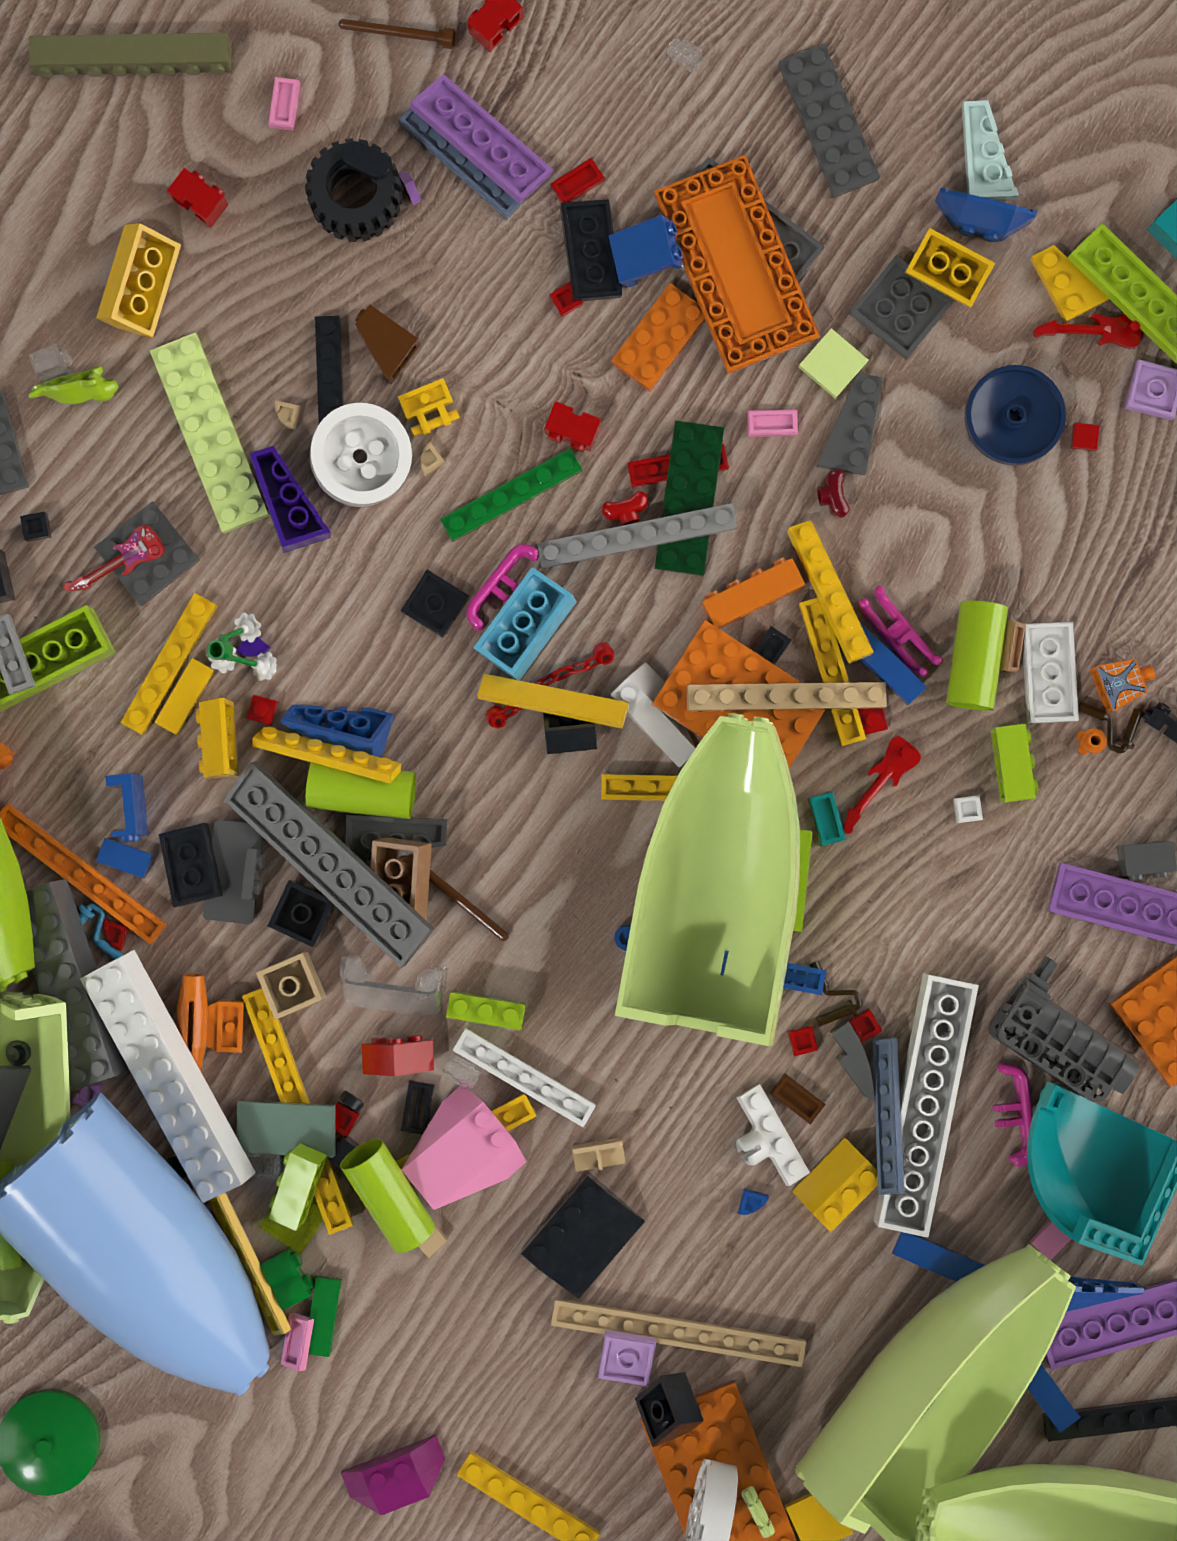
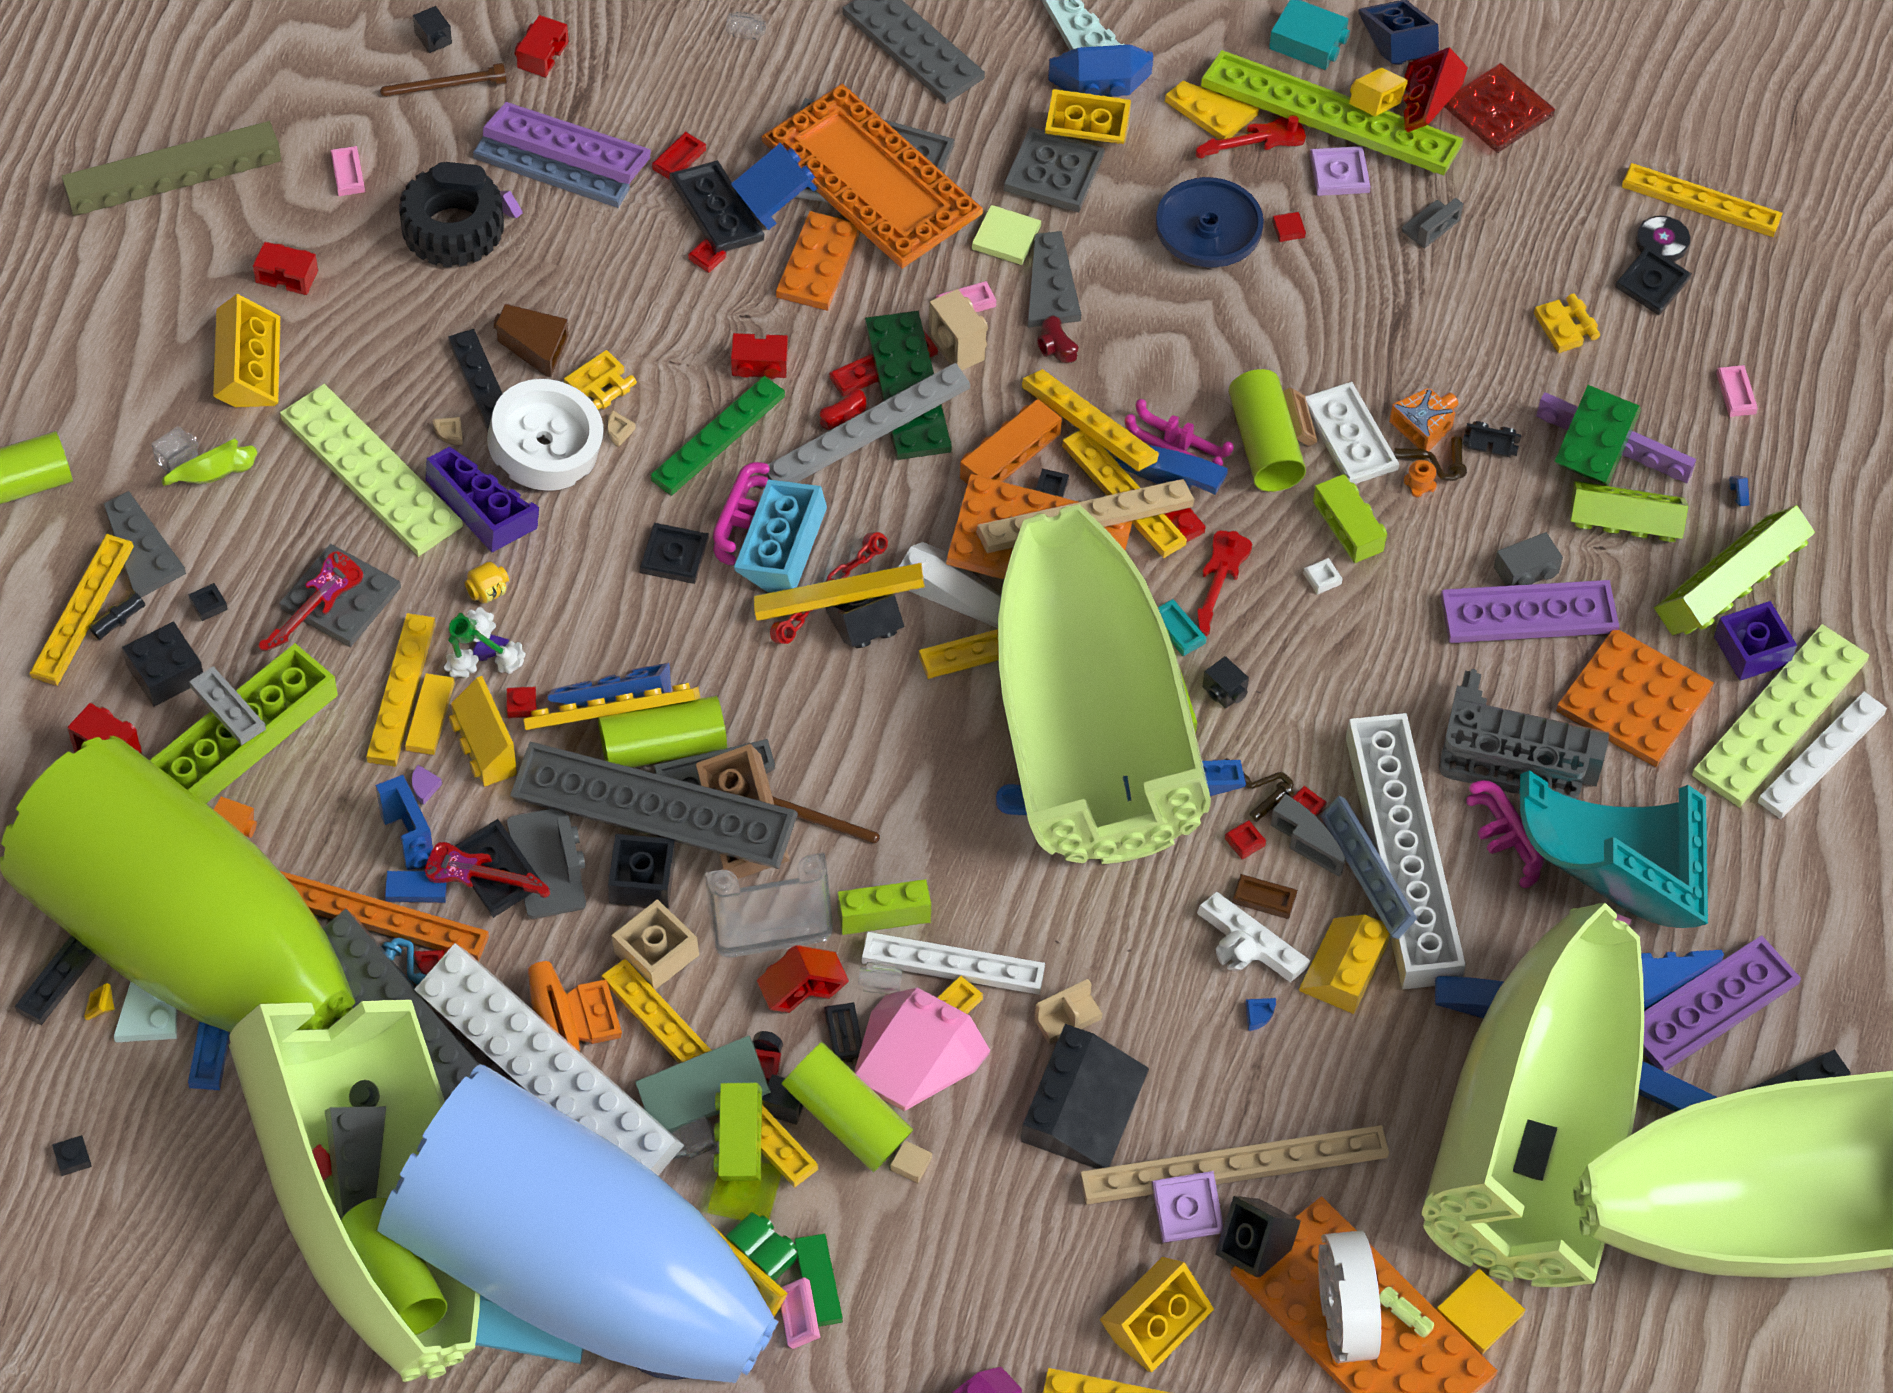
camera: 20 degrees left, 30 degrees down
none -> medium lavender tile [412,765,442,805]
none -> red piece [425,842,550,898]
none -> yellow head [464,562,509,604]
none -> tan brick [928,289,988,371]
none -> yellow slope [1100,1257,1214,1372]
none -> black brick [1202,656,1249,709]

